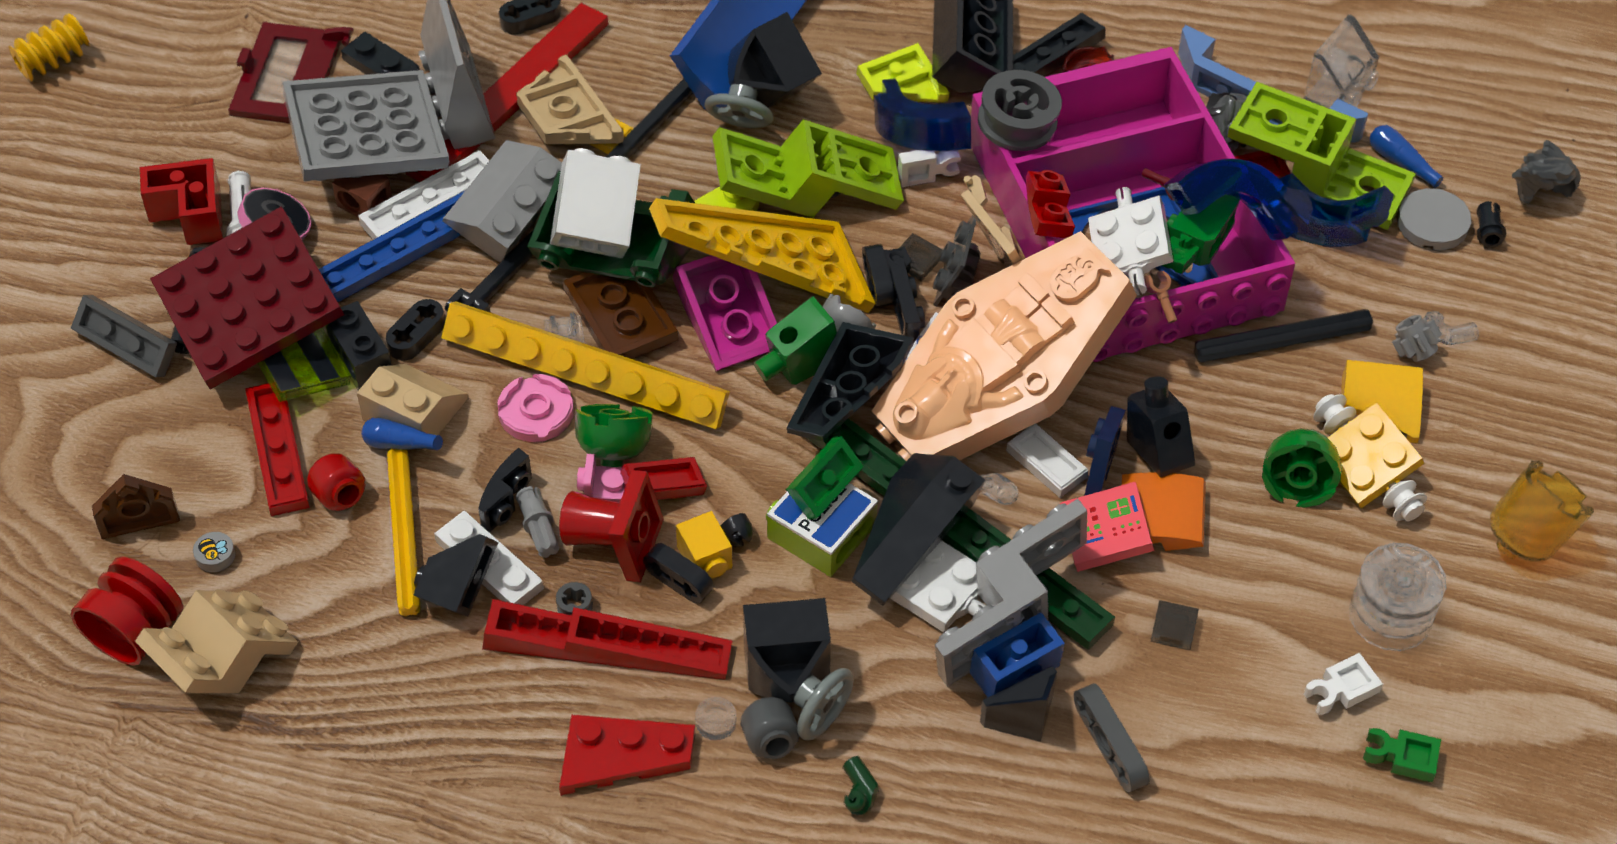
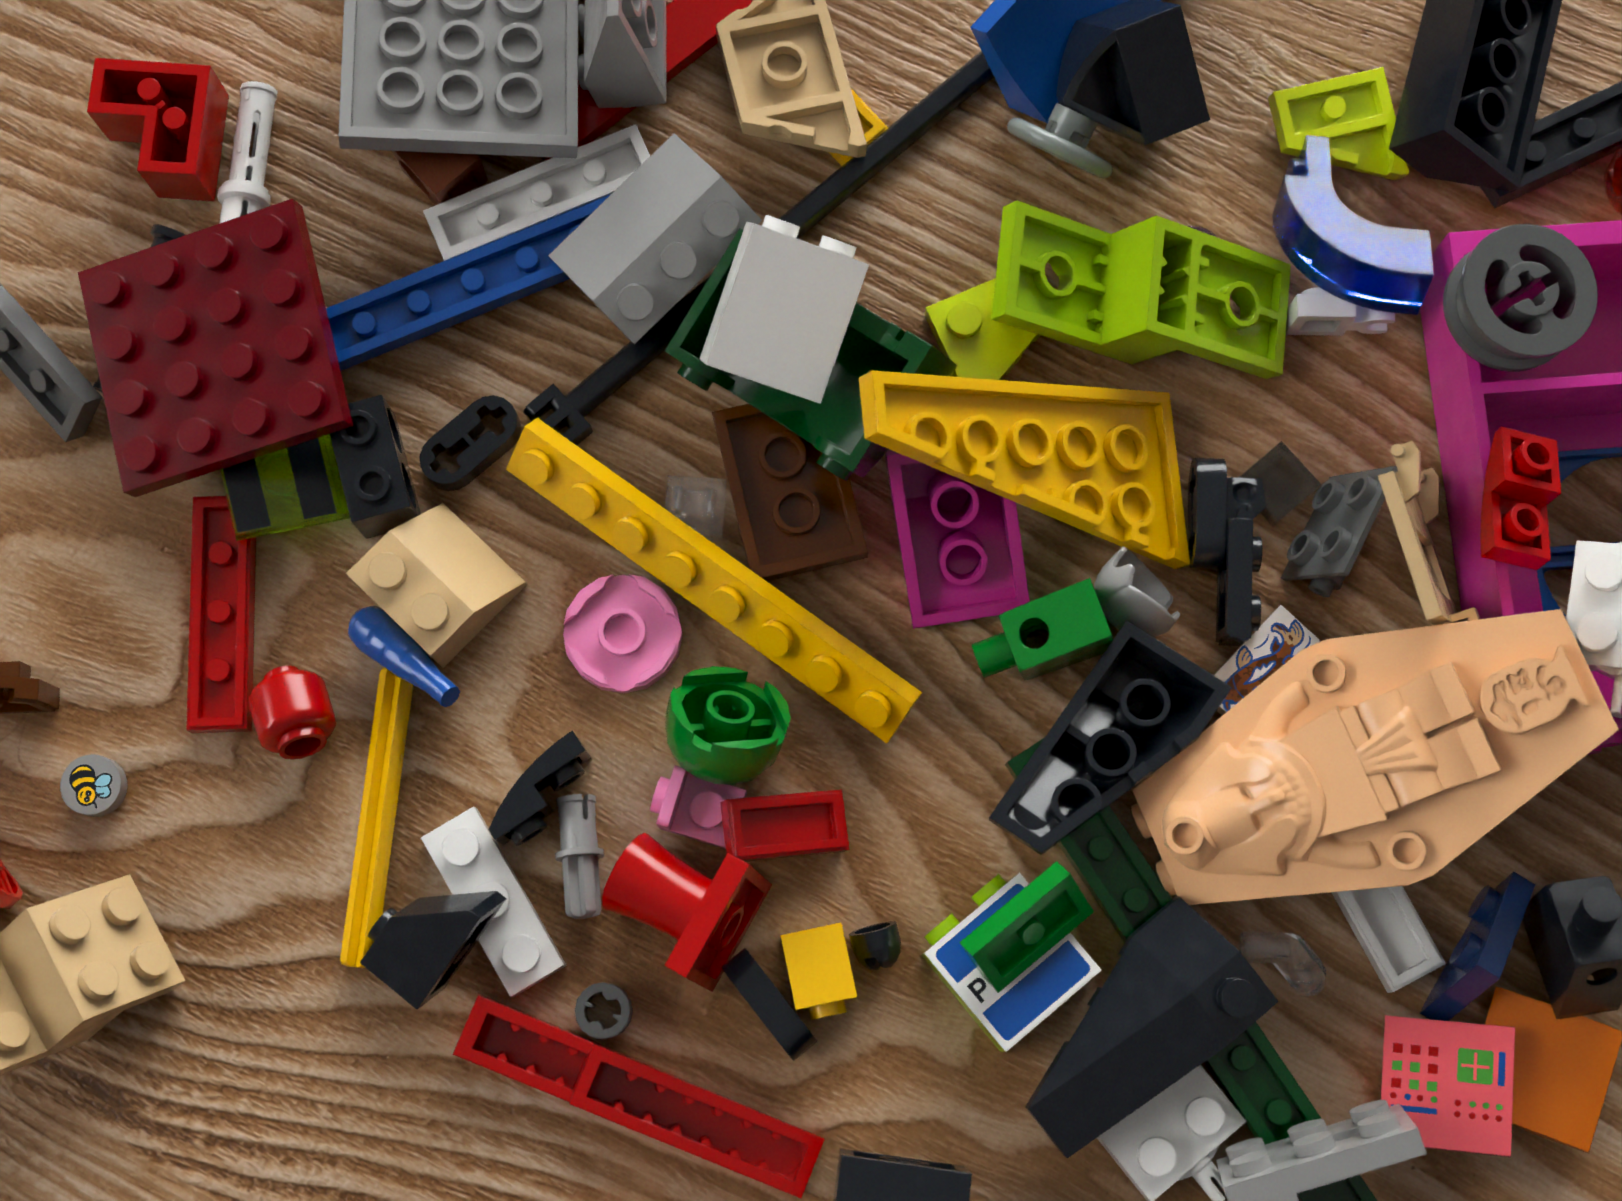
camera: 15 degrees right, 25 degrees up
black tile [237,188,311,241] -> none

